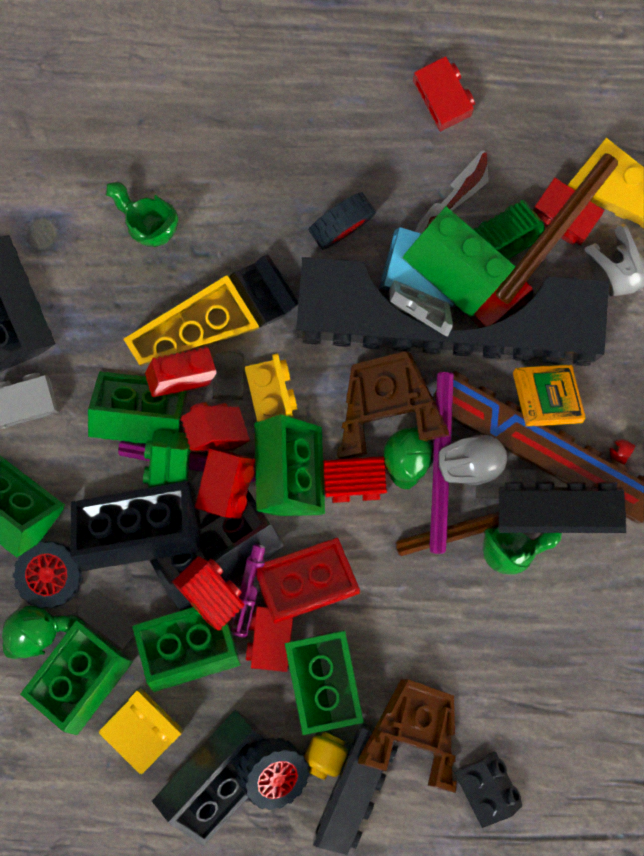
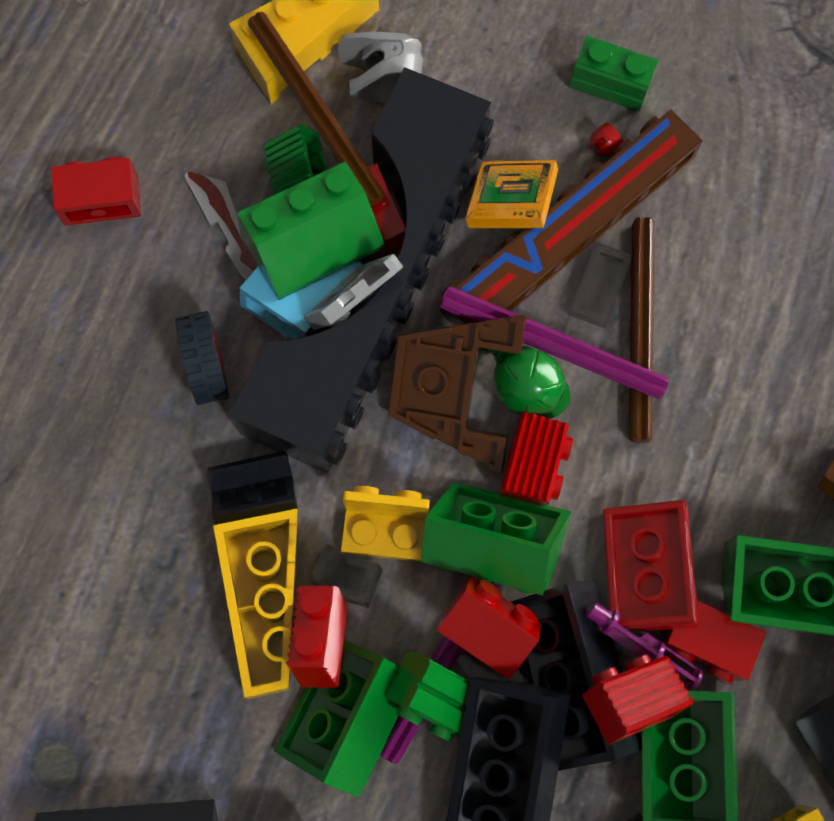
camera: 75 degrees left, 10 degrees down
green piece [105,181,178,247] -> none
red brick [180,402,250,451] -> none
light grey helmet [438,435,507,485] -> none
green piece [483,527,562,575] -> none
black slope [499,482,626,533] -> none
red brick [533,177,605,246] -> none

